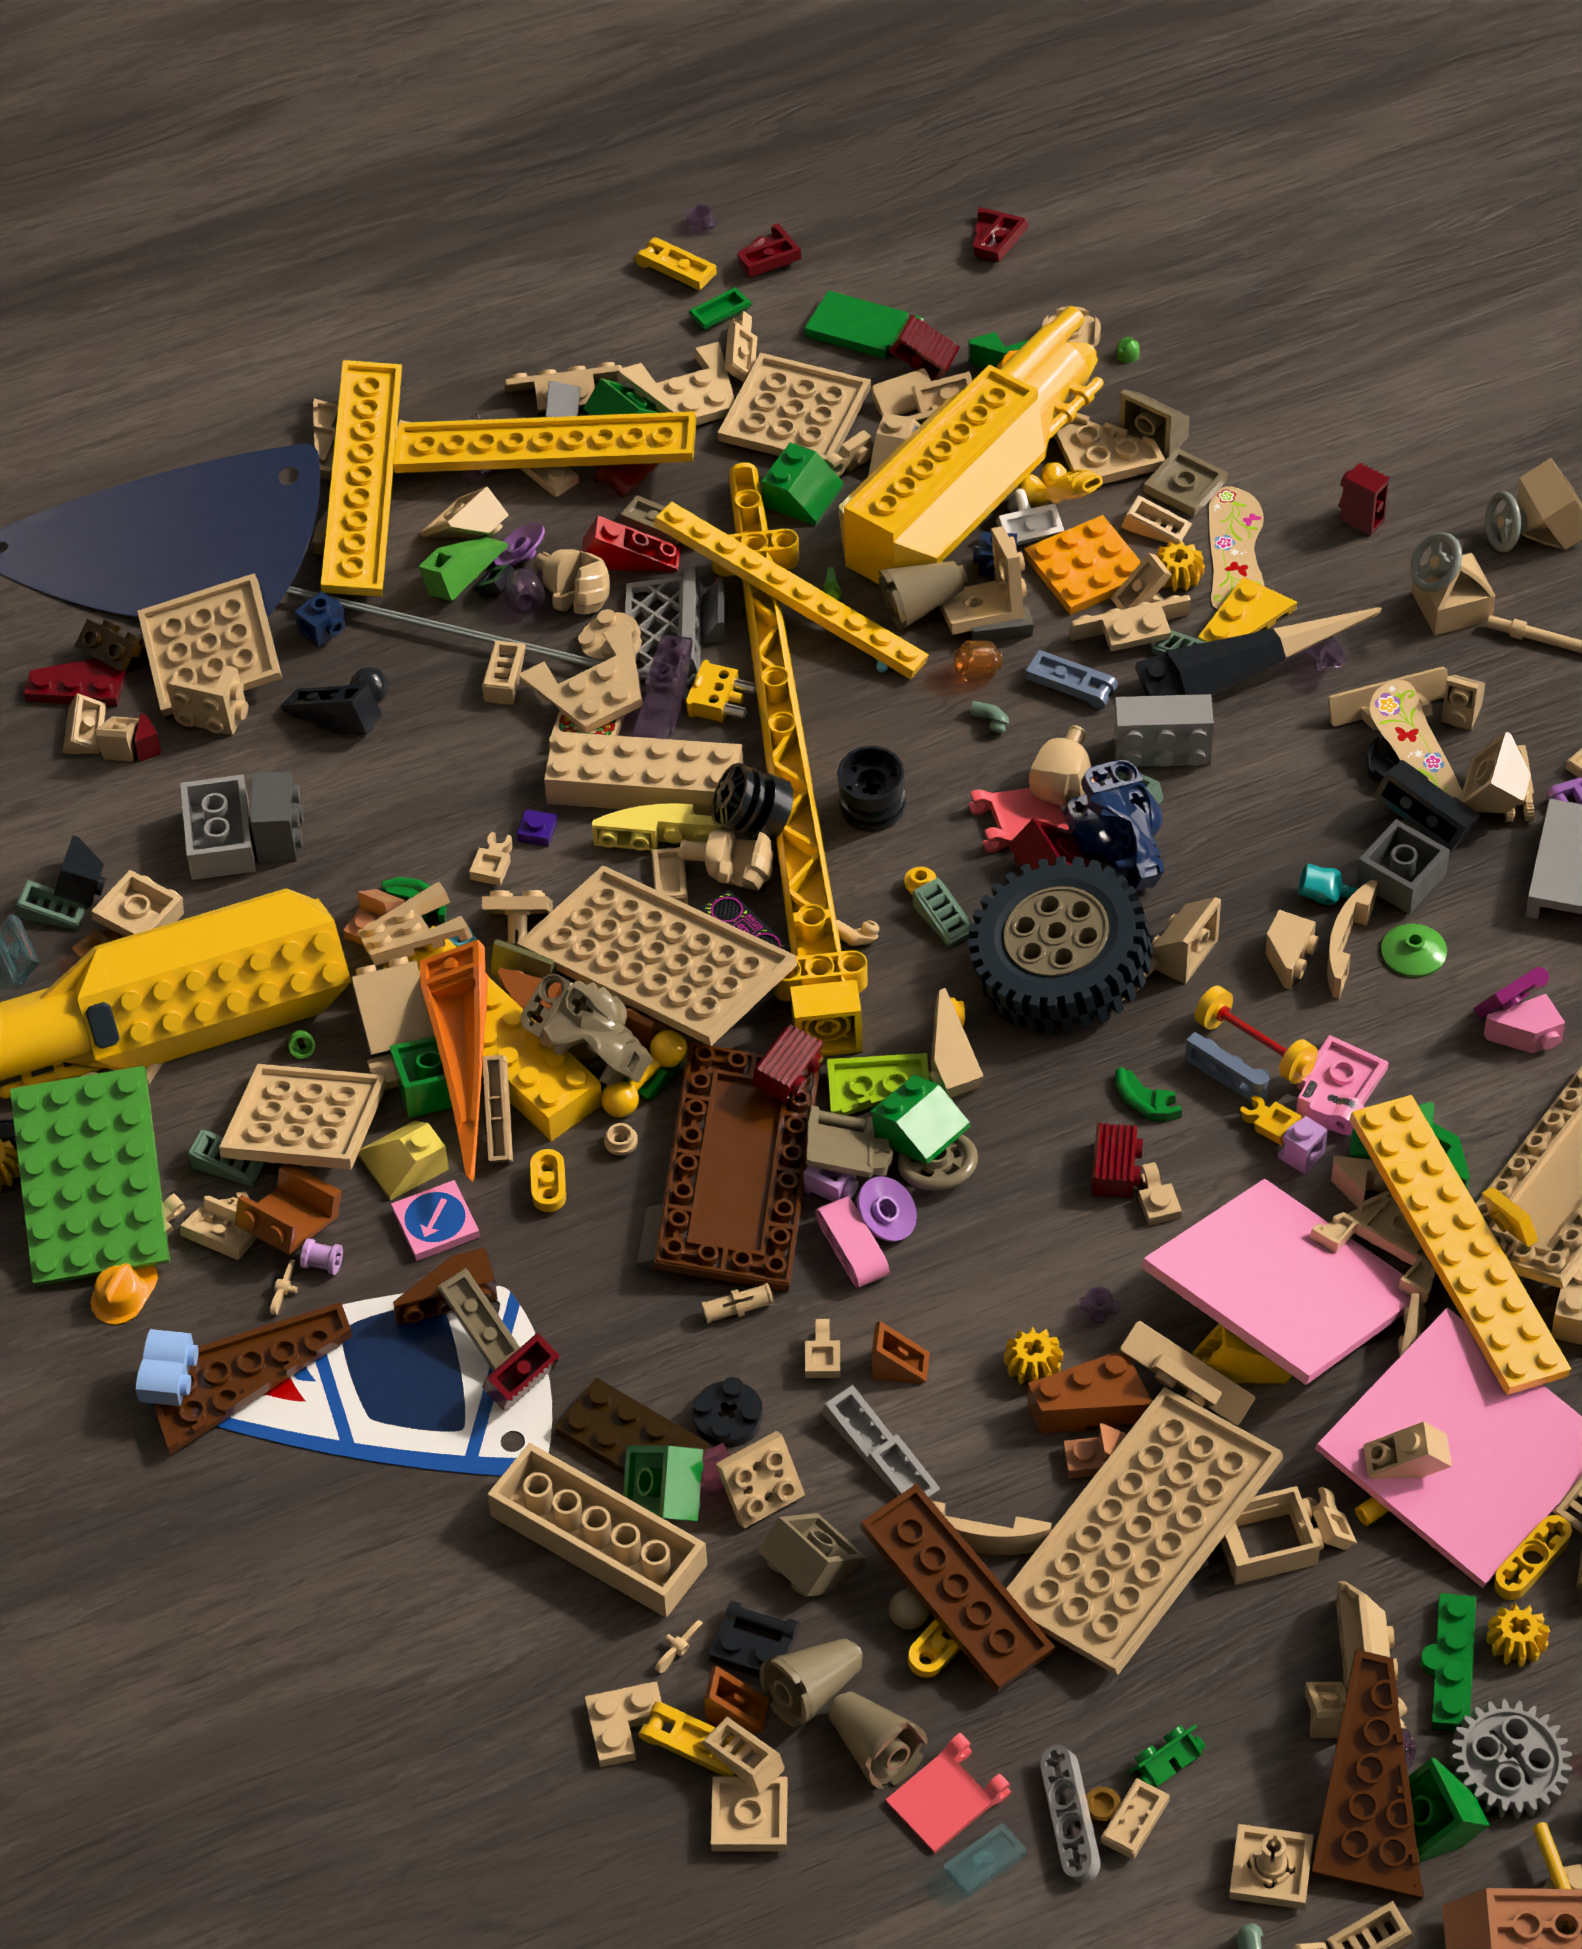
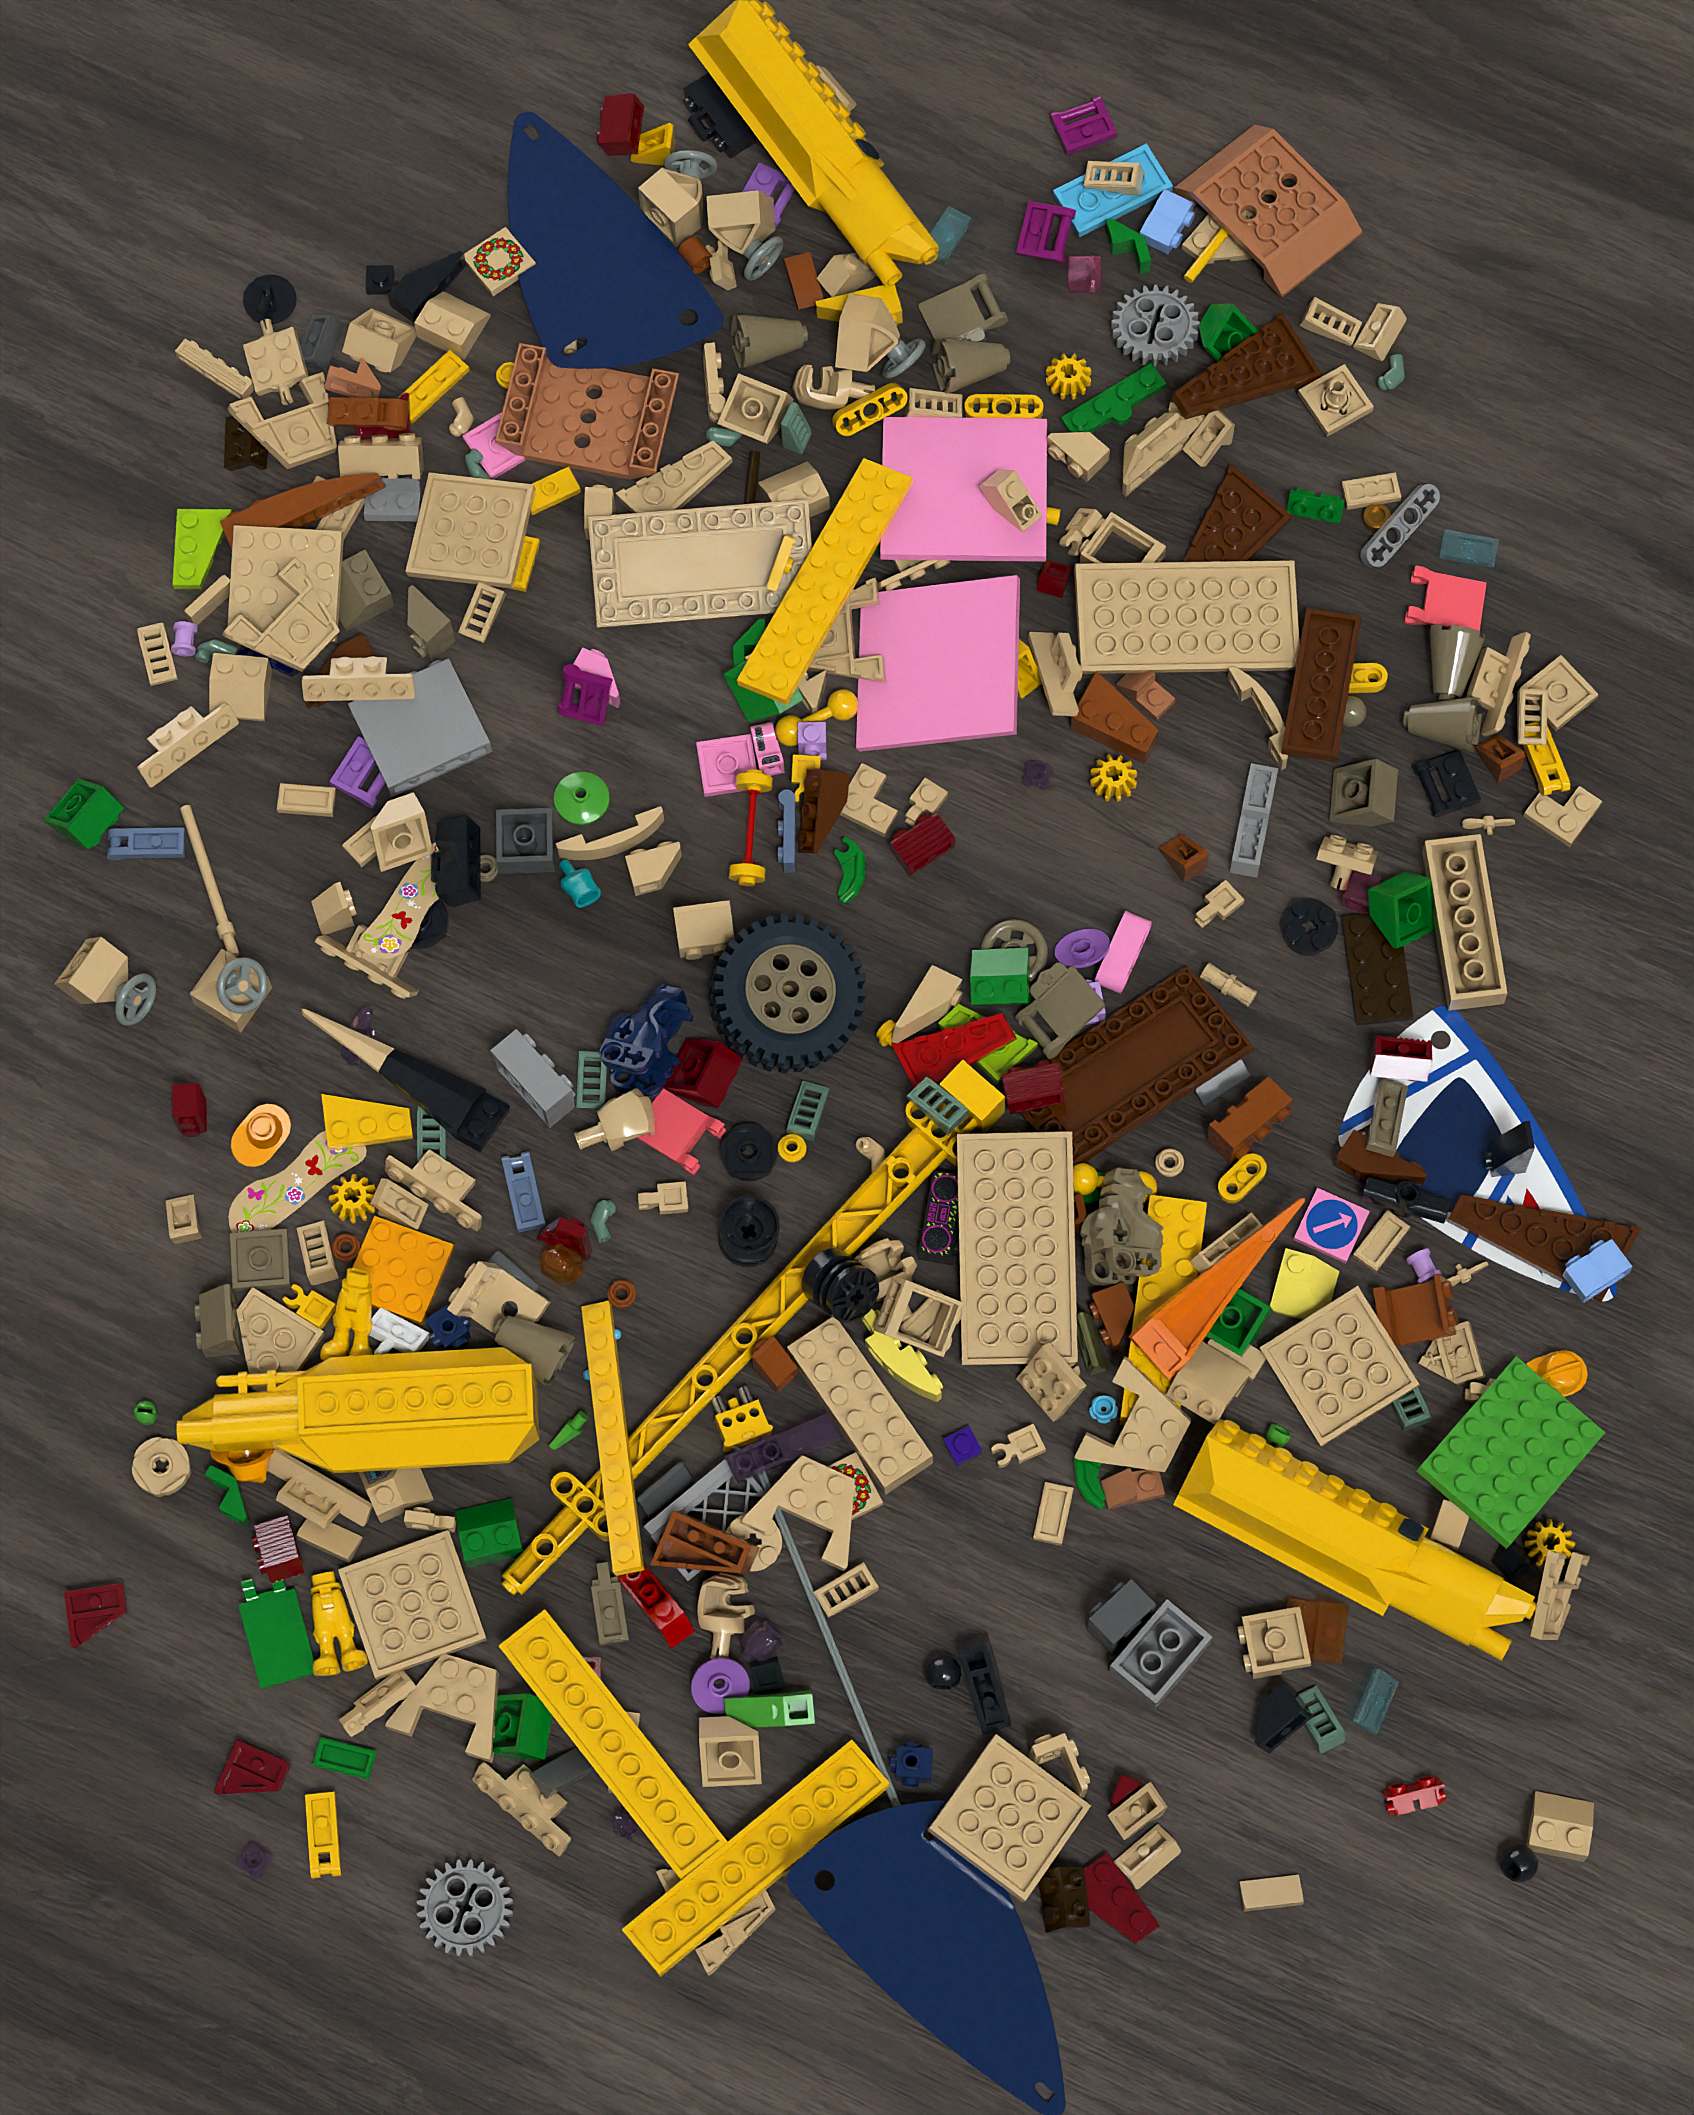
camera: 130 degrees left, 20 degrees up
none -> tan slope [166,1194,203,1244]
none -> light orange piece [231,1104,291,1167]
none -> yellow plate [283,1284,336,1330]
none -> yellow piece [310,1572,368,1676]
none -> dark orange plate [332,1233,361,1262]
none -> light grey gear [417,1859,514,1958]
none -> dark red wing [536,1217,592,1262]
none -> dark orange plate [607,1280,636,1309]
none -> tan plate [638,1182,688,1214]
none -> dark orange wedge [650,1511,760,1574]
none -> black plate [720,1124,778,1181]
none -> dark orange slope [752,1336,798,1394]
none -> yellow piece [775,689,859,746]
none -> reddish brown slope [798,769,850,854]
none -> tan plate [840,763,898,837]
none -> tan window [873,1276,964,1357]
none -> red wing [891,1013,1017,1094]
none -> sand green slope [907,1077,969,1135]
none -> tan tile [1033,1482,1074,1546]
none -> dark red slope [1037,560,1072,598]
none -> tan slope [1047,432,1110,482]
none -> reddish brown wing [1183,464,1292,562]
none -> dark orange wedge [1206,1076,1293,1165]
none -> tan tile [1353,1210,1410,1273]
none -> black piece [1361,1175,1451,1224]
none -> tan bracket [1466,632,1531,737]
none -> black slope [1483,1121,1535,1177]

